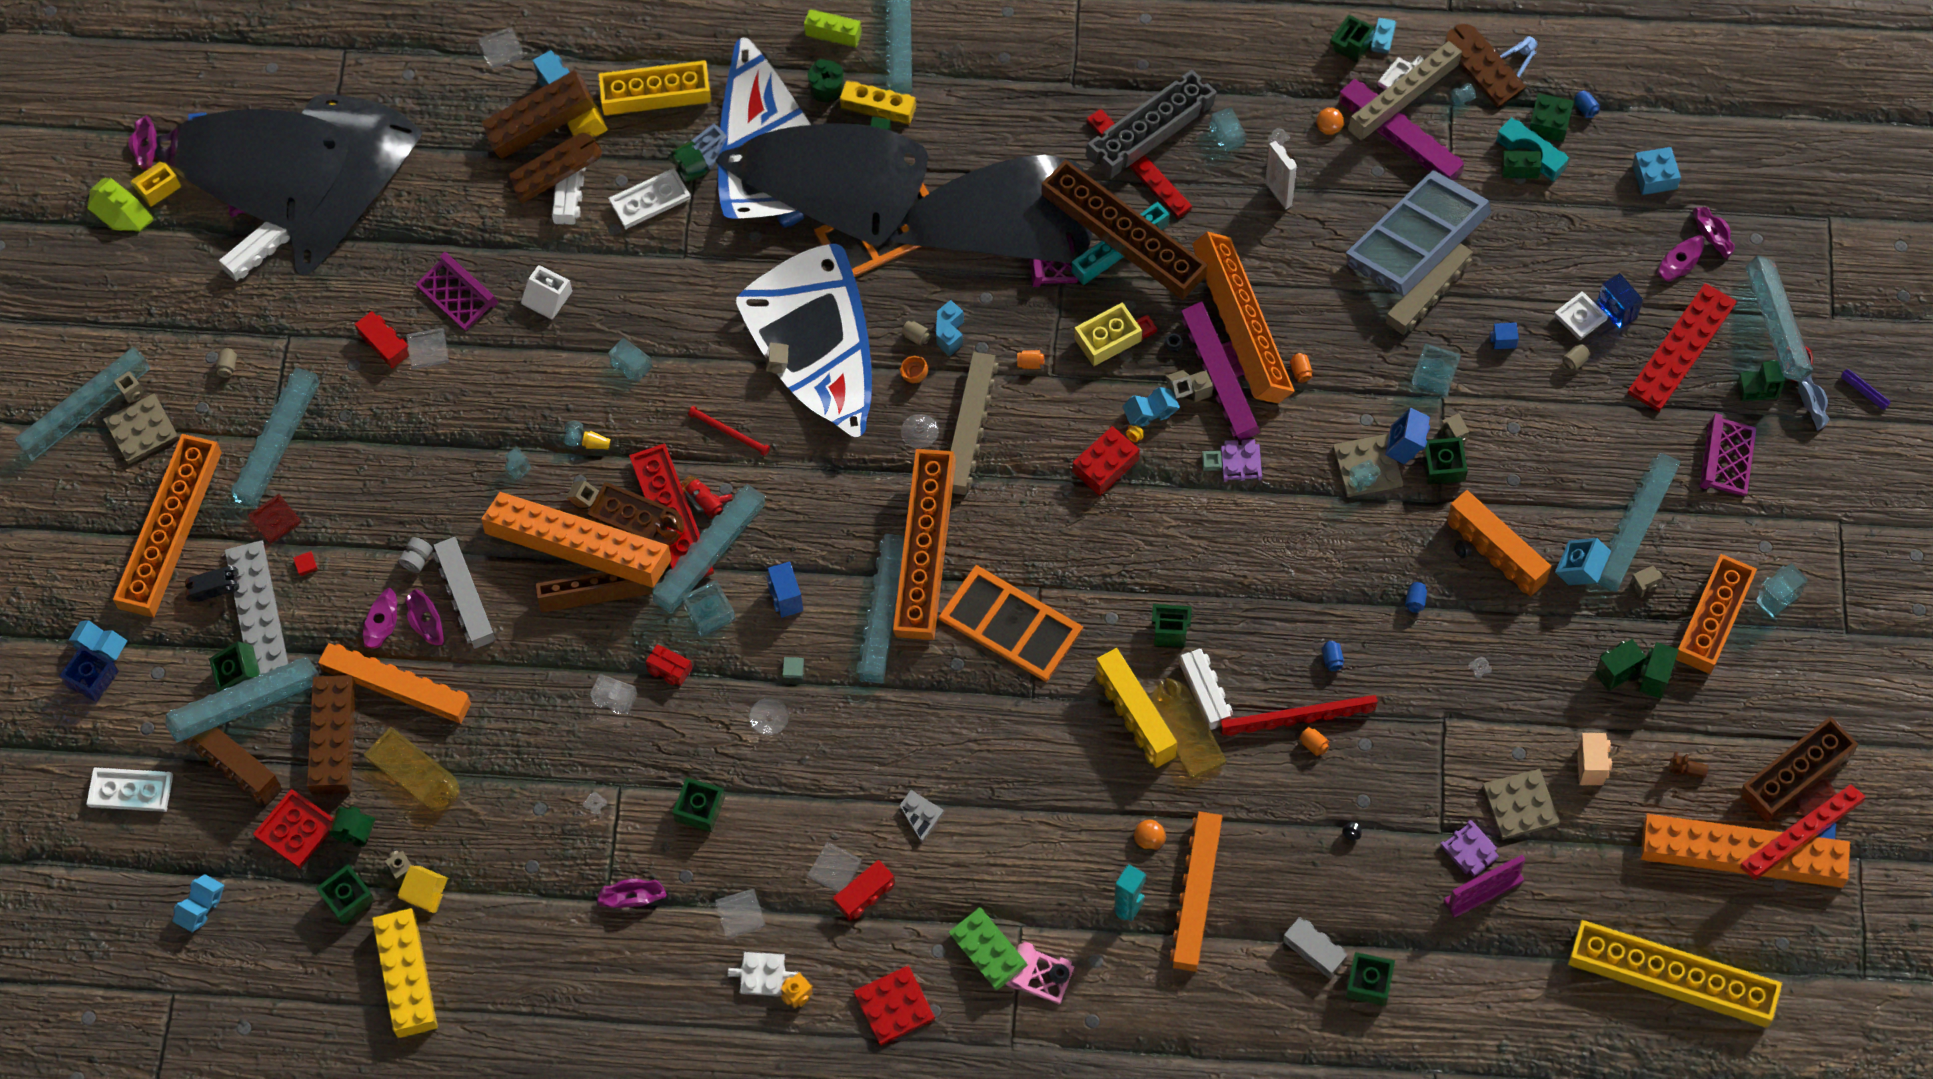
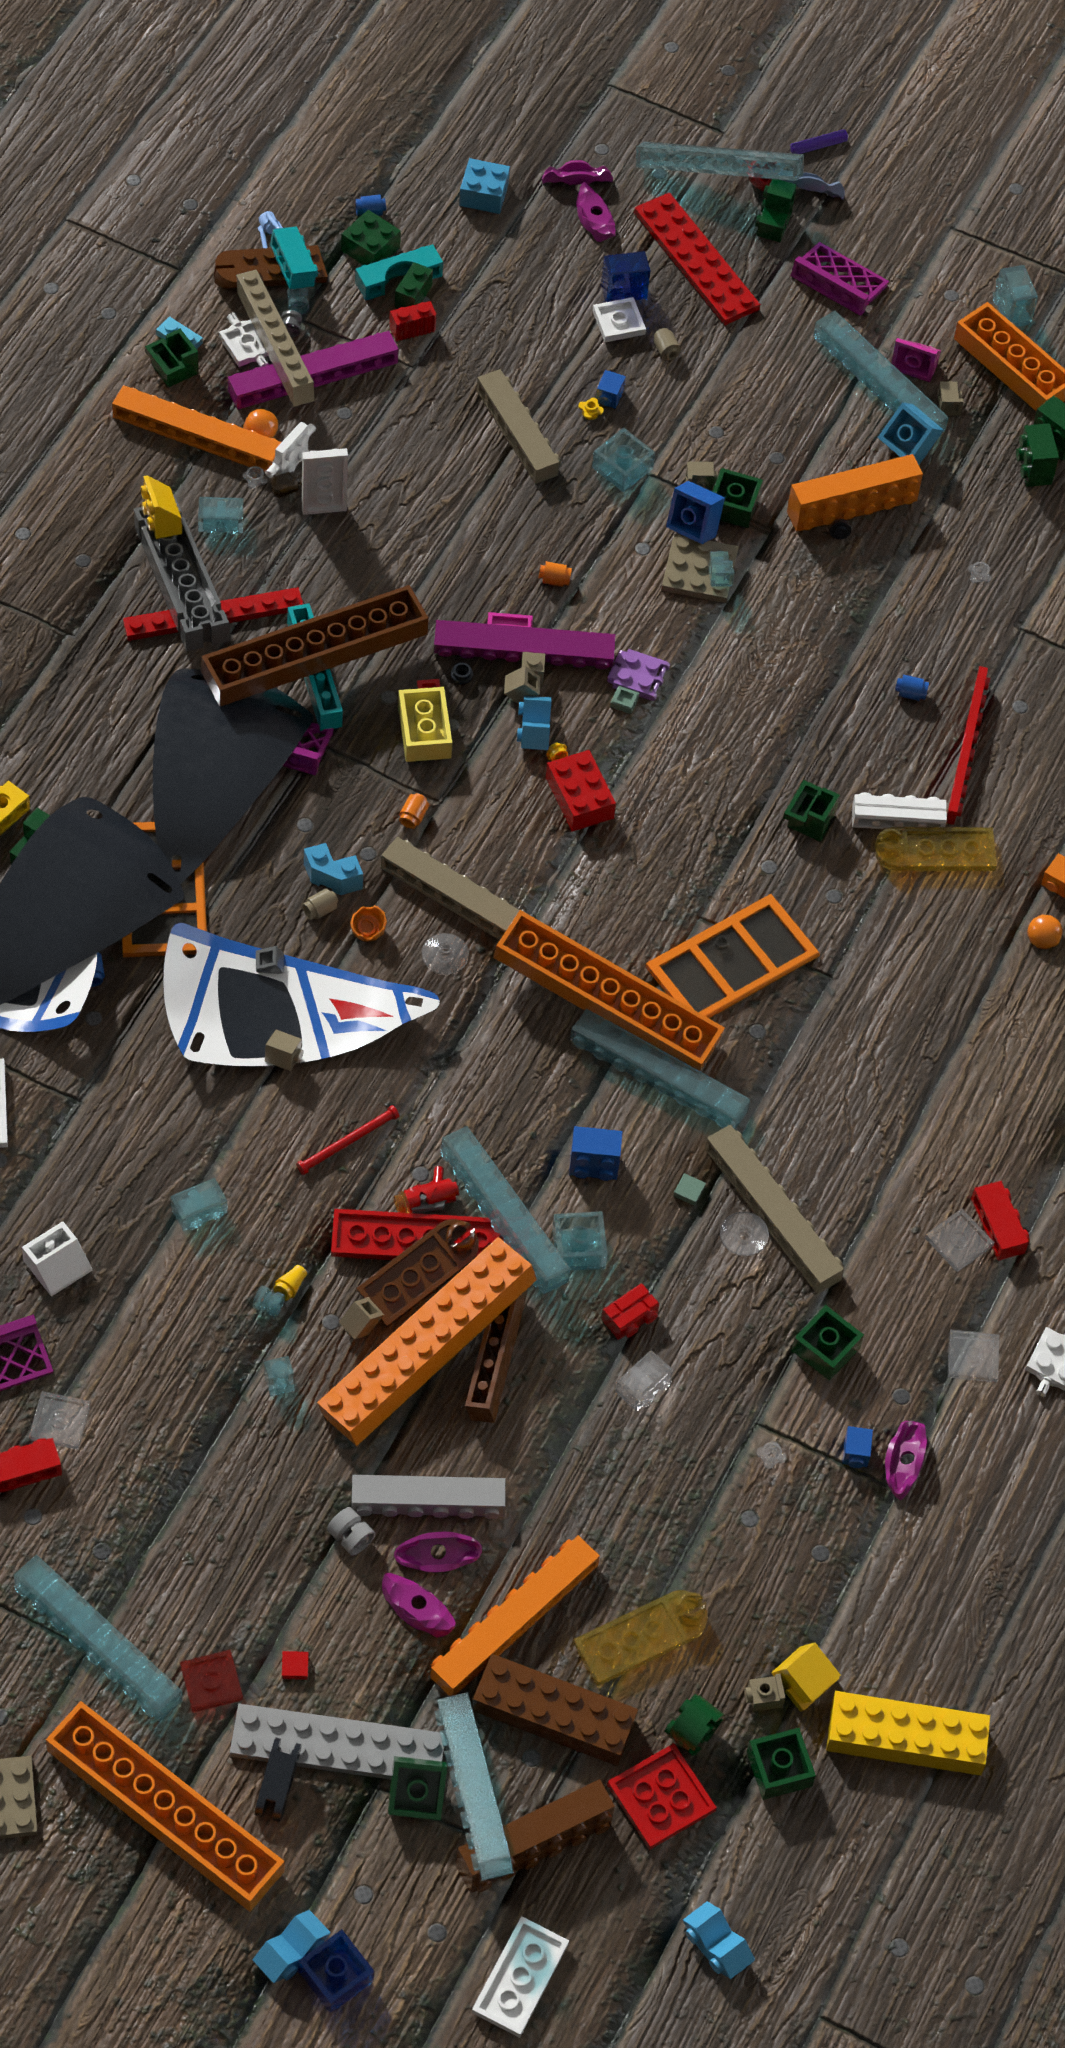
camera: 75 degrees left, 5 degrees down
light grey wing [900,790,944,843] -> none
yellow brick [1095,648,1177,768] -> none
orange brick [1192,231,1295,404] -> none
orange brick [1300,727,1329,756] -> none
window [1346,170,1491,297] -> none
blue brick [1405,582,1427,613] -> none
none -> orange brick [112,385,281,472]
none -> yellow slope [140,475,182,539]
none -> dark grey slope [256,946,284,974]
none -> white plate [265,422,316,478]
none -> teal brick [270,227,318,289]
none -> dark grey wheel [281,310,302,337]
none -> red brick [389,301,436,342]
none -> yellow plate [578,398,604,420]
none -> dark tan brick [705,1124,844,1294]
none -> blue brick [842,1426,873,1468]
none -> dark pink slope [890,338,941,382]

